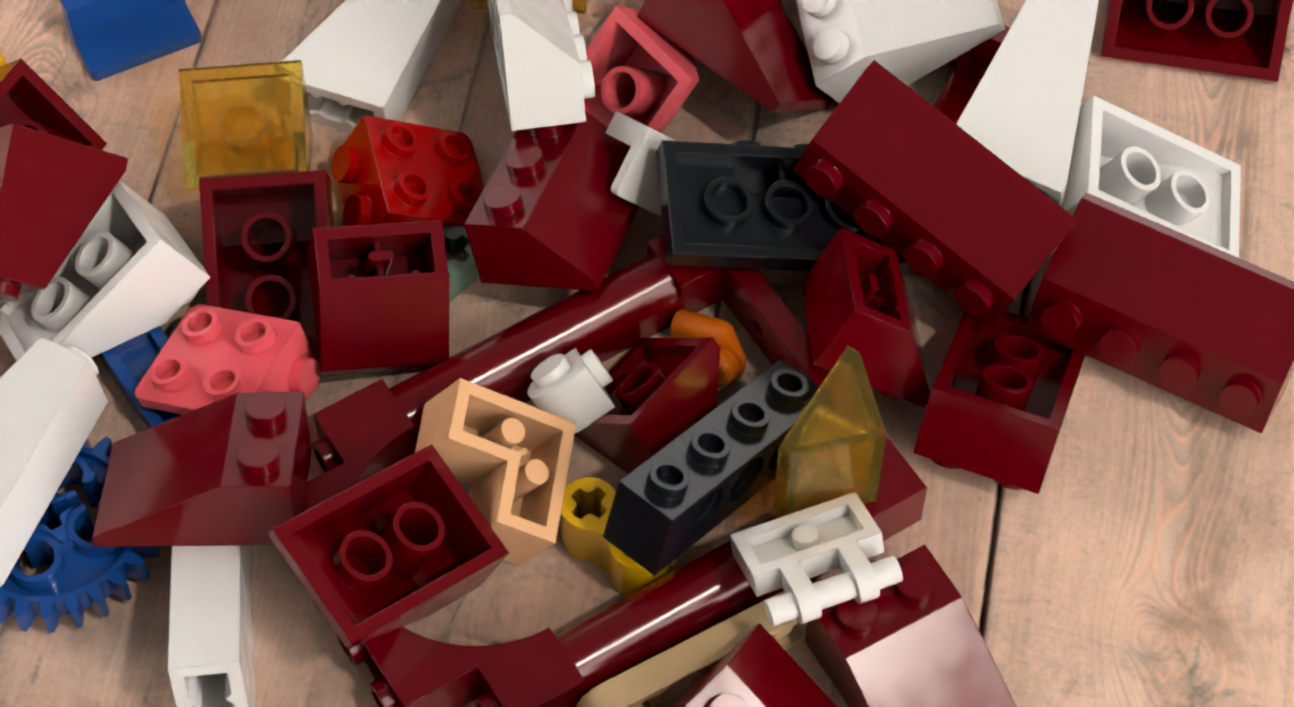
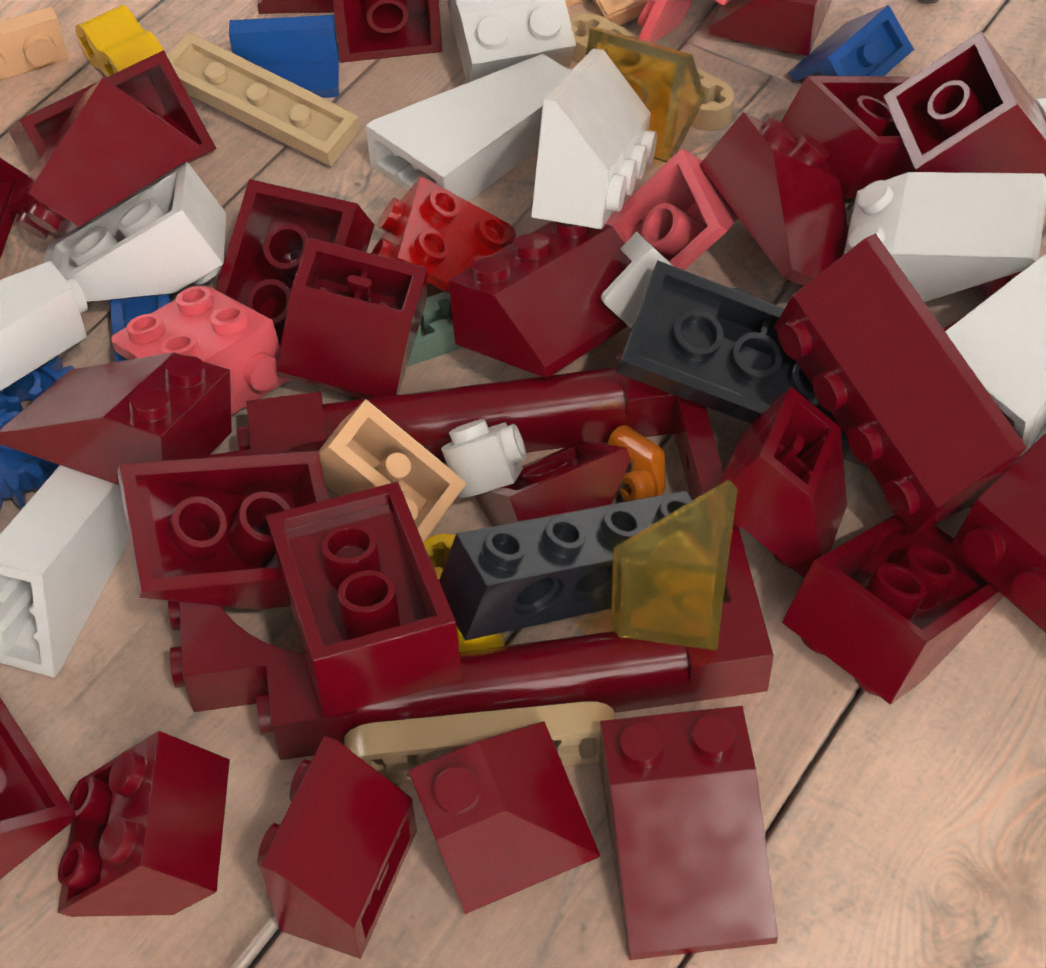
camera: 25 degrees right, 5 degrees down
clear yellow slope [179,60,314,191] -> none
white plate [730,492,903,627] -> none
none -> tan plate [167,32,362,167]
none -> dark red slope [266,481,463,719]

